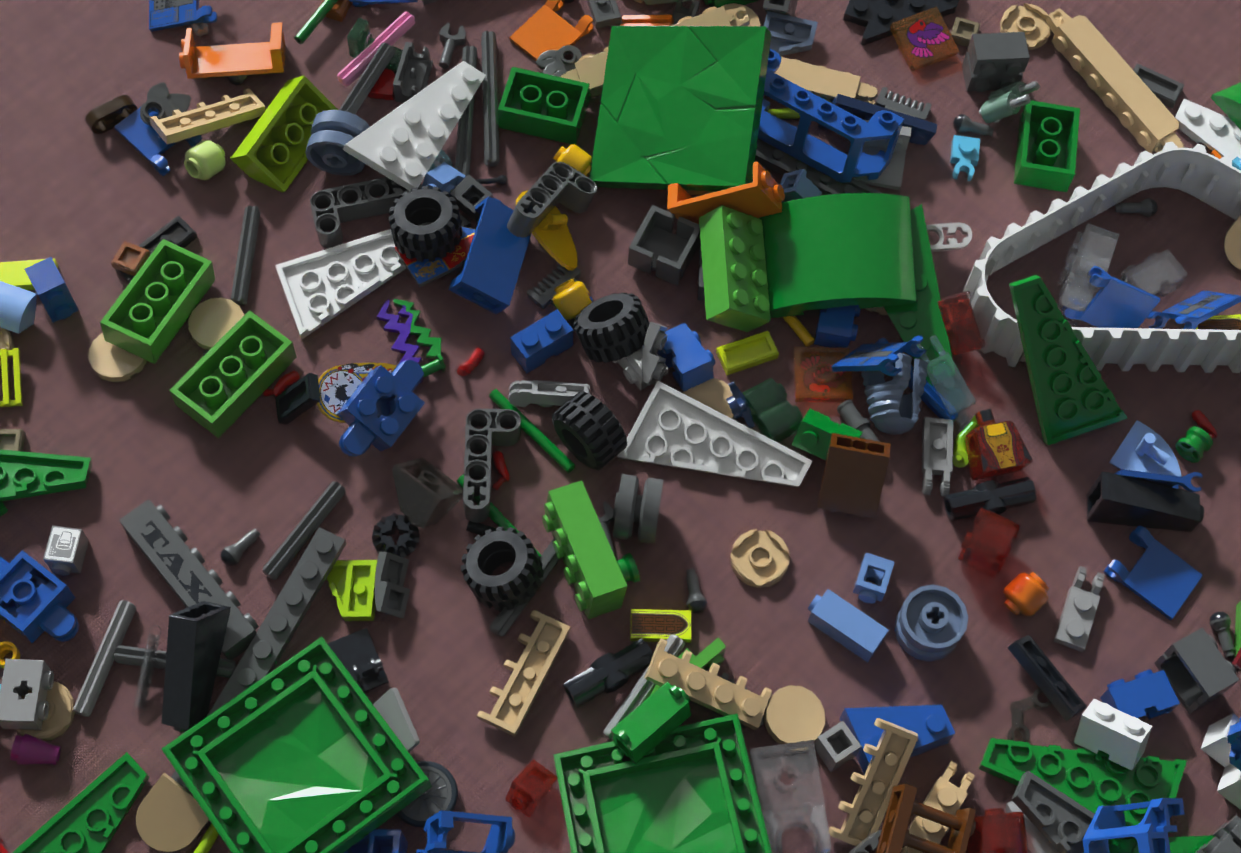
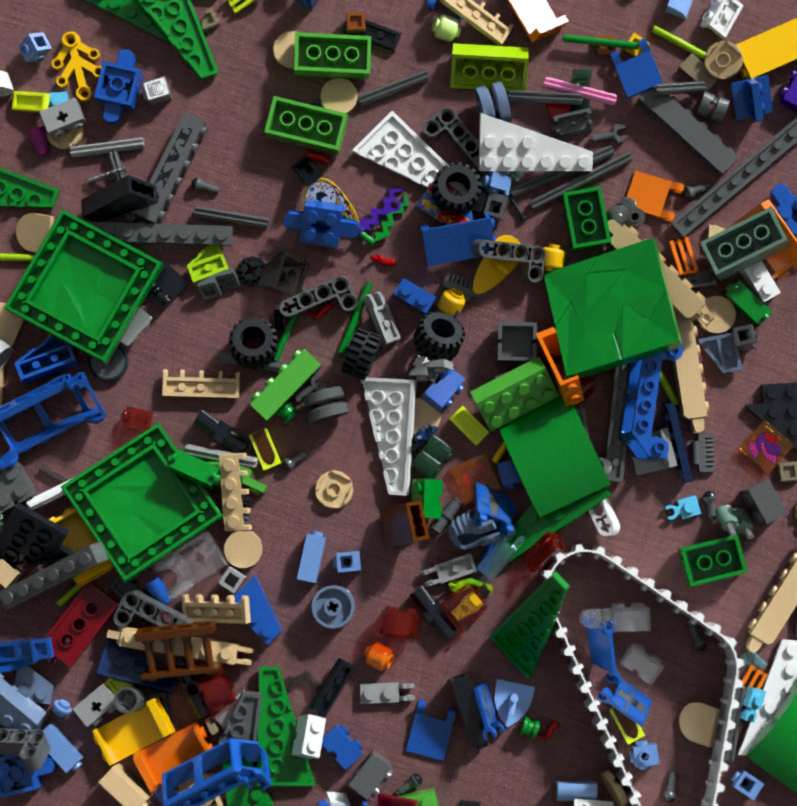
camera: 75 degrees right, 20 degrees up
medium blue brick [780,169,822,202] -> none

